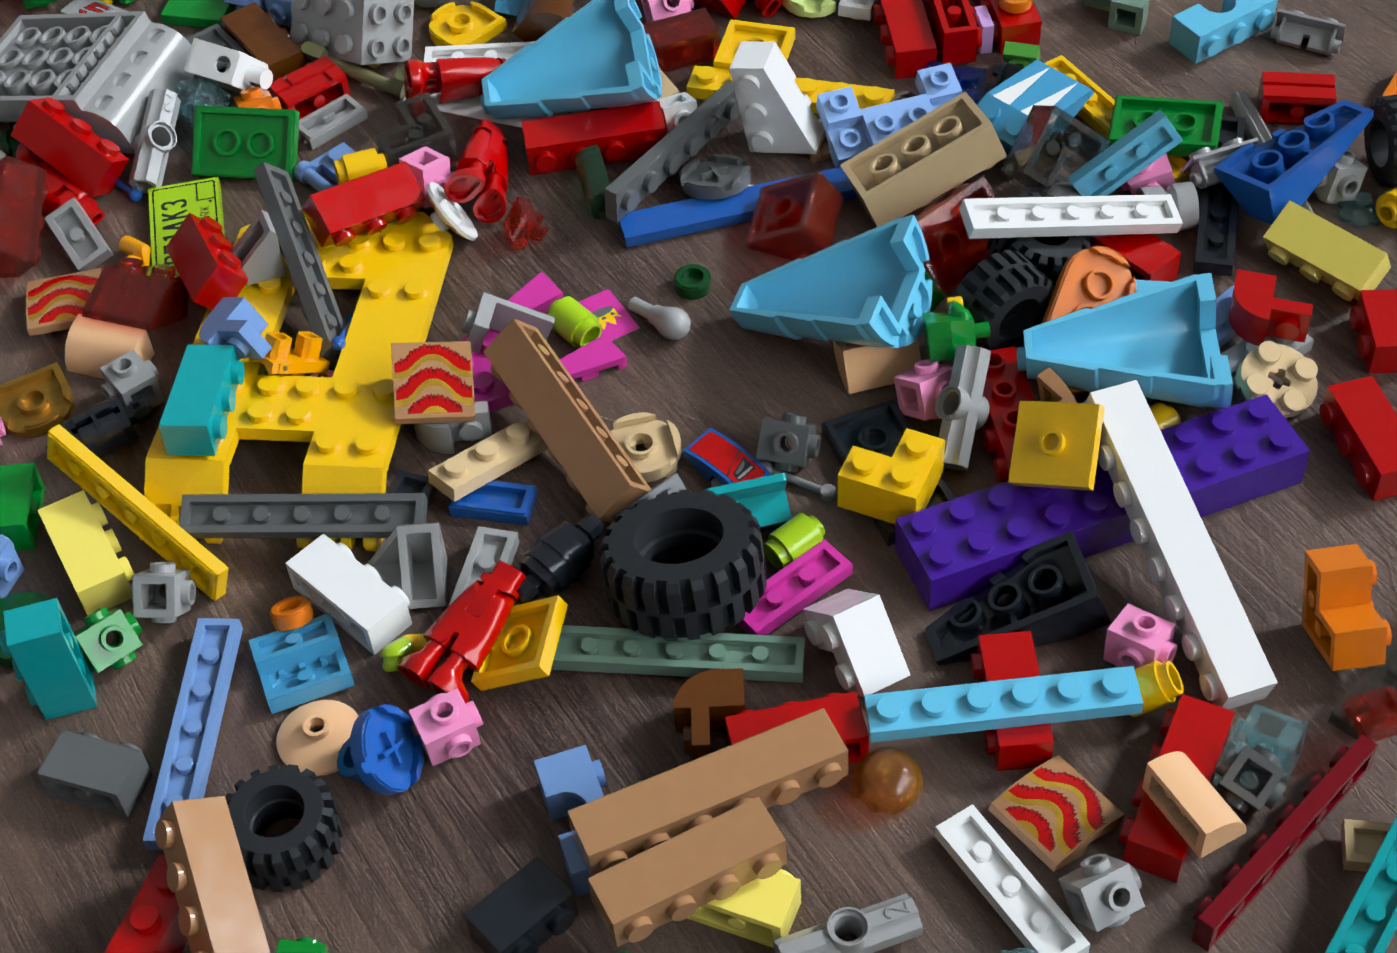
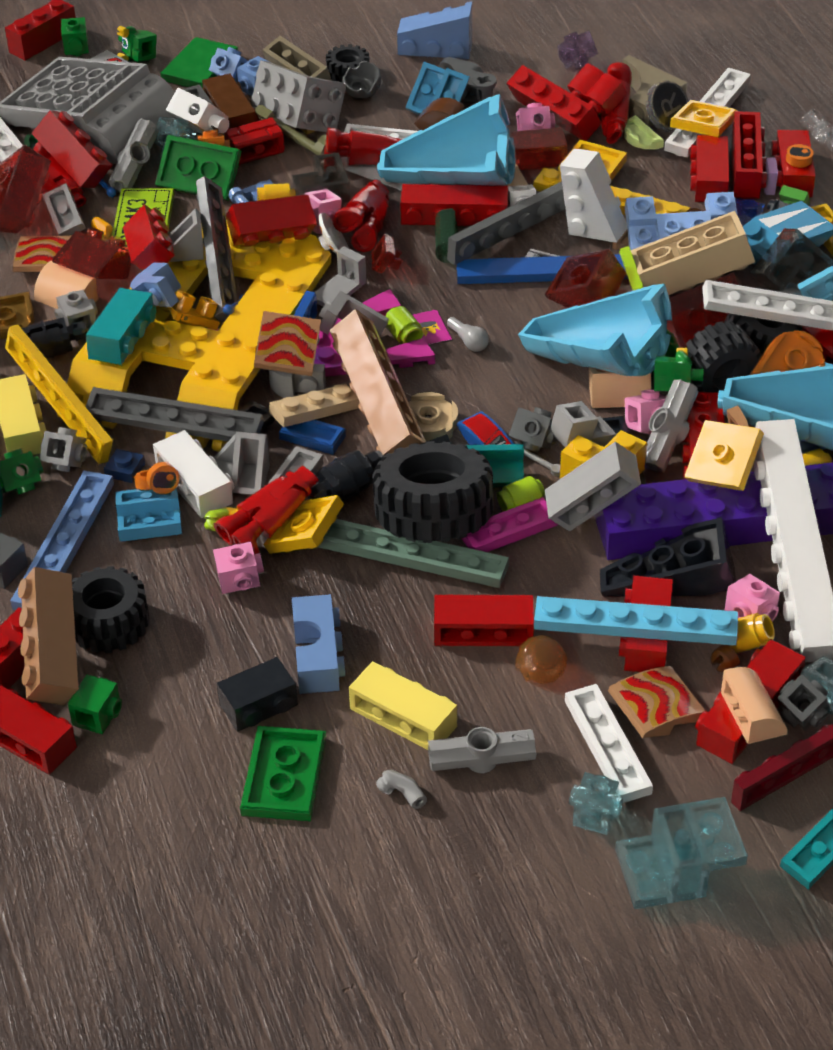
camera: 10 degrees right, 5 degrees down
light nougat dish [276,700,359,777] -> none
light grey tile [298,94,368,150] -> none
blue tile [337,704,424,796] -> none
yellow tile [429,1,508,46] -> none
medium nougat brick [567,708,848,877] -> none
medium nougat brick [588,796,787,947] -> none
reddish brown brick [673,668,745,760] -> none
dark green tile [674,264,712,300] -> none
dark grey tile [679,154,751,200] -> none
white brick [803,589,910,697] -> none
light grey brick [1058,854,1145,932] -> none
none -> dark blue plate [104,449,145,484]
none -> orange tile [146,462,179,494]
none -> blue tile [294,291,318,319]
none -> light grey bracket [315,246,366,306]
none -> light grey brick [545,442,641,531]
none -> light grey brick [551,401,616,447]
none -> lime tile [619,246,644,291]
none -> reddish brown hinge [710,644,740,673]

